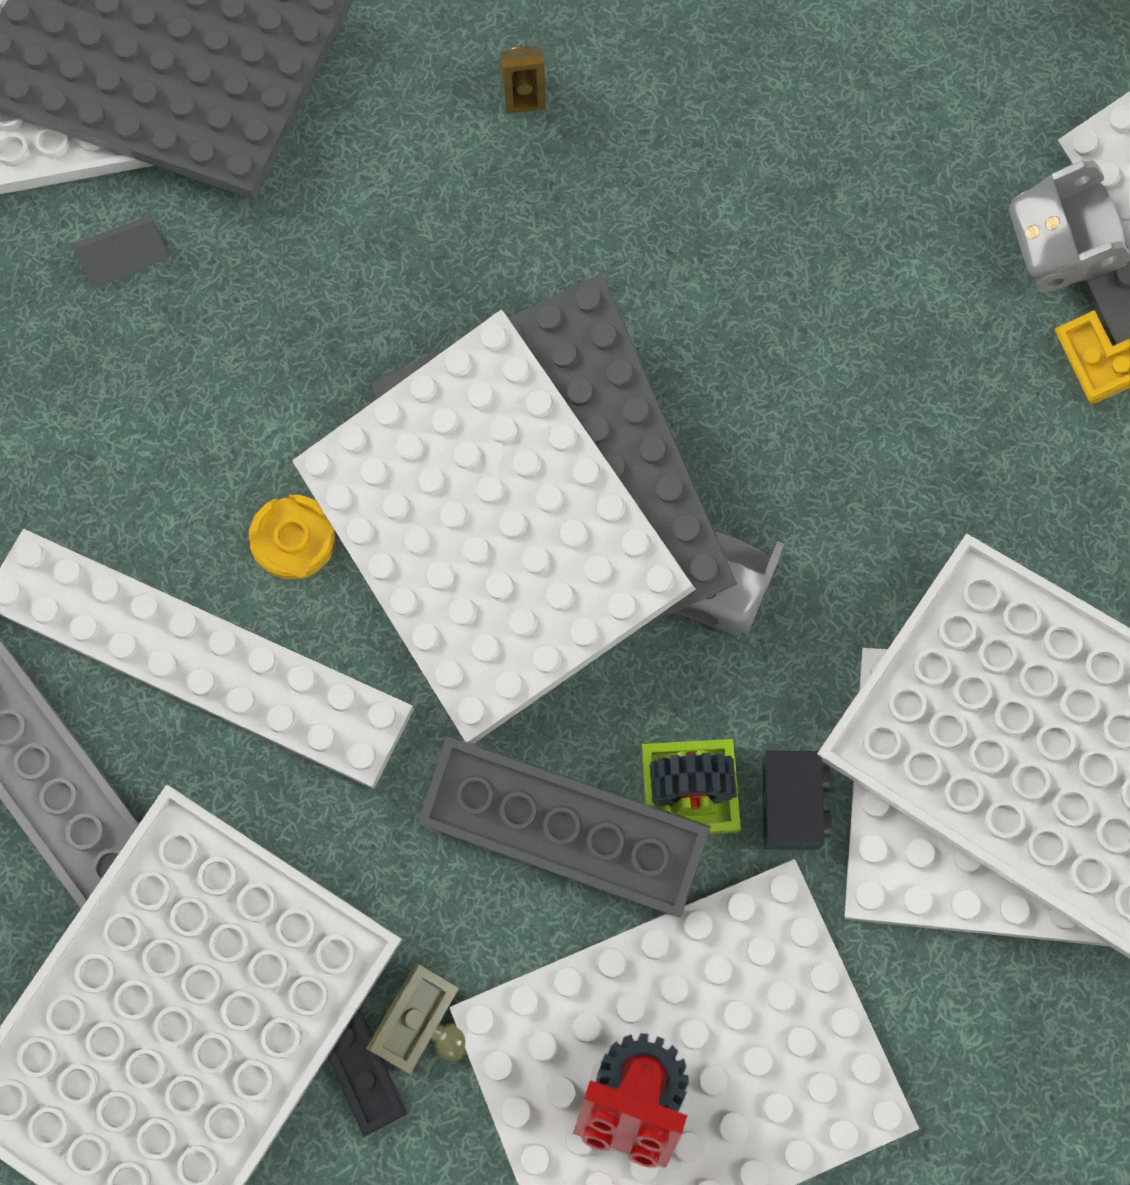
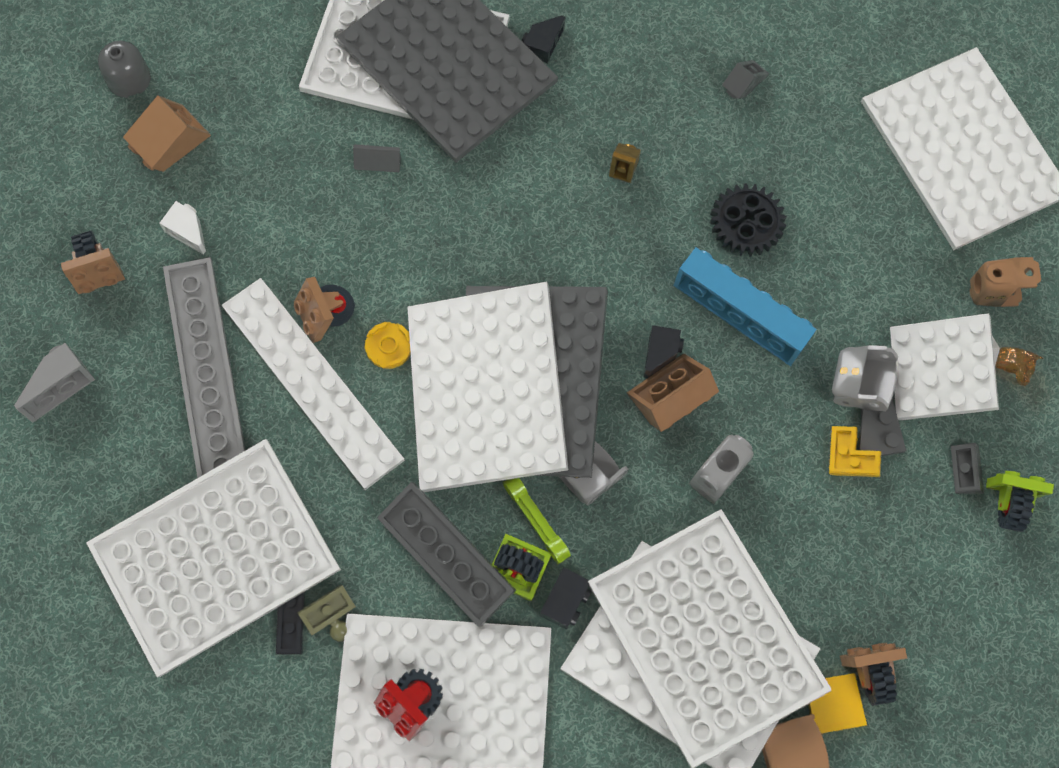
camera: 20 degrees right, 0 degrees up
none -> medium nougat plate [294,277,355,343]
none -> lime piece [502,478,571,564]
none -> medium nougat slope [627,354,719,432]
none -> black slope [643,325,684,378]
none -> dark azure brick [674,248,817,366]
none -> light grey piece [689,435,753,504]
none -> black gear [710,183,787,257]

